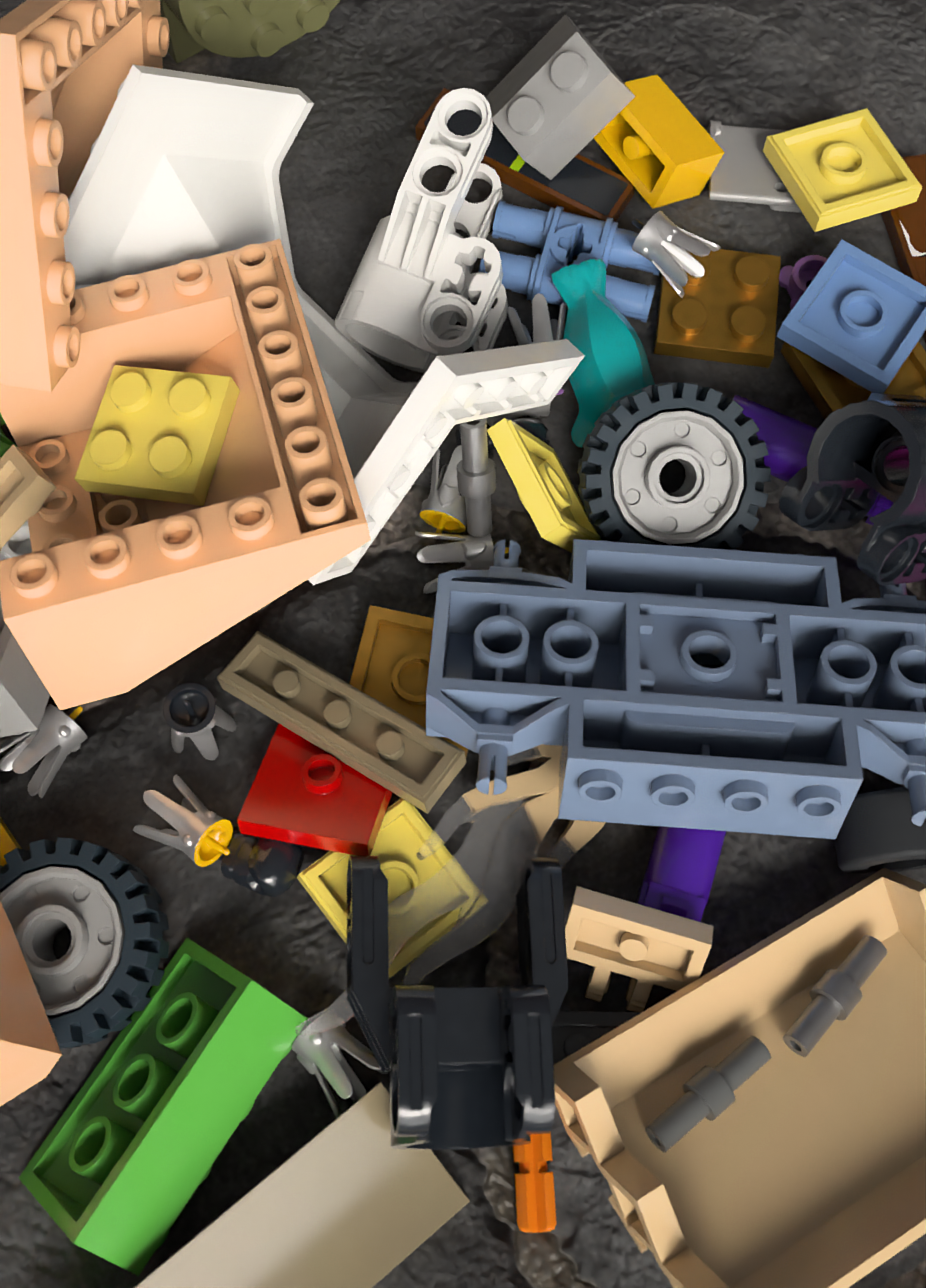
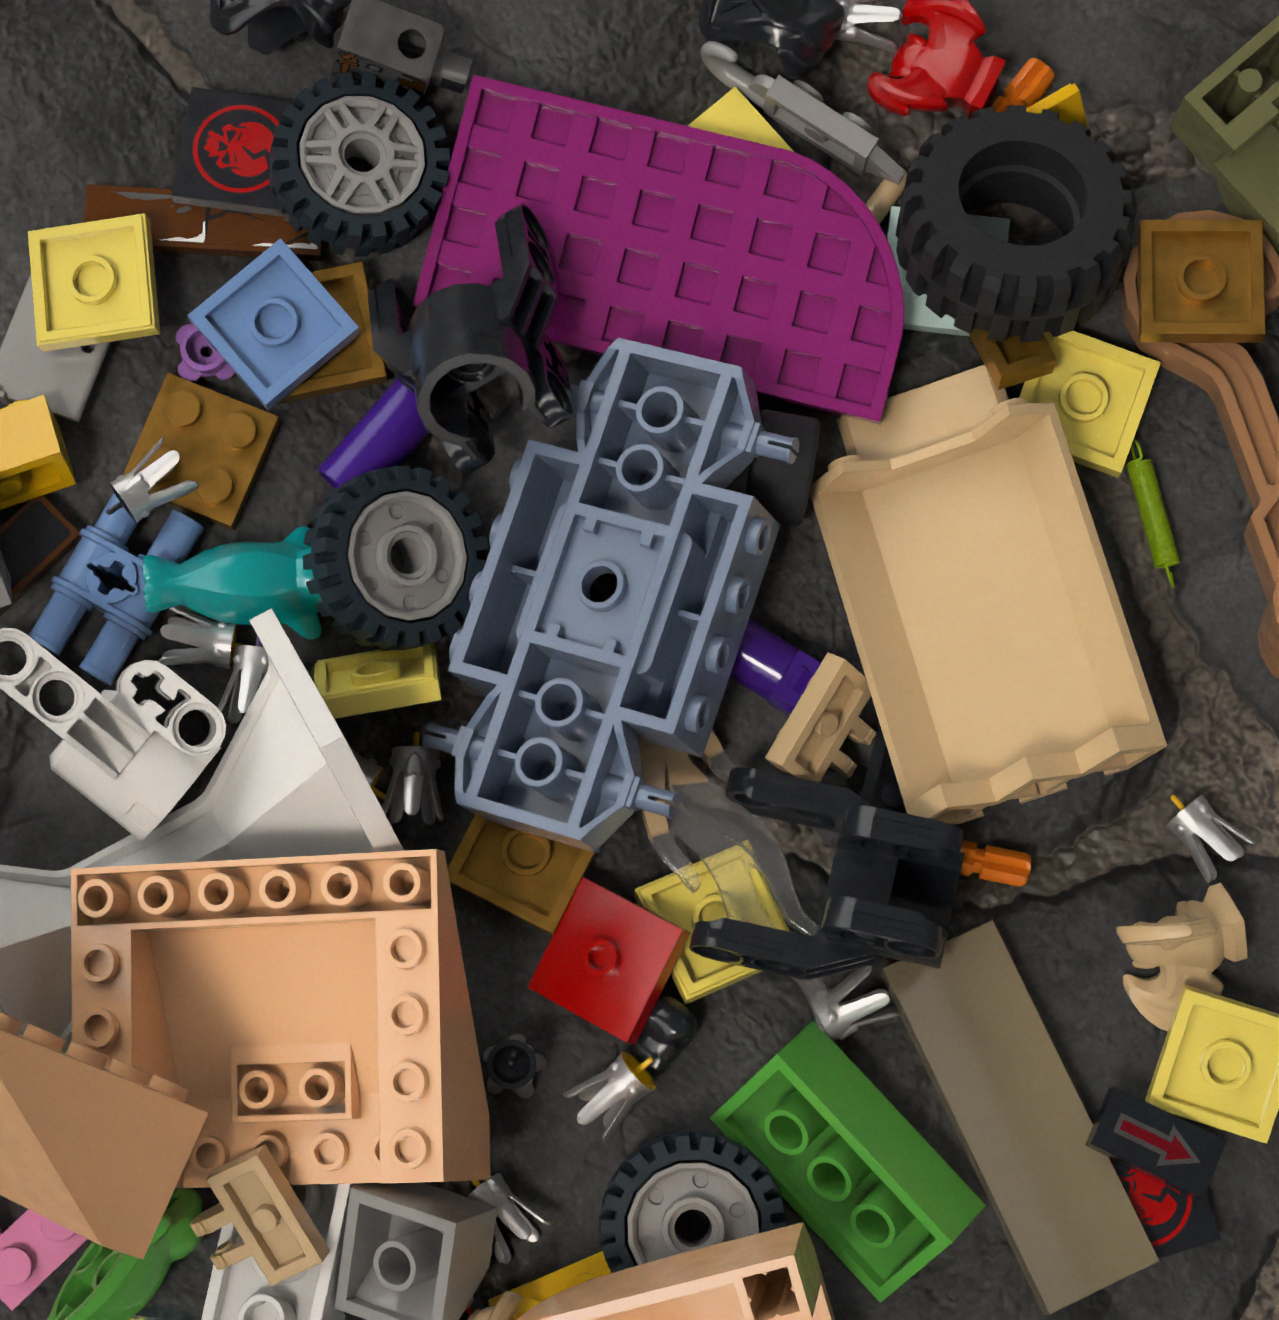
camera: 75 degrees left, 10 degrees up
light yellow plate [74,365,240,506] -> none
dark tan tile [217,631,467,814] -> none
flat silver bar [457,418,496,537] -> none
dark grey bar [645,1036,771,1153] -> none
flat silver bar [783,935,887,1057] -> none

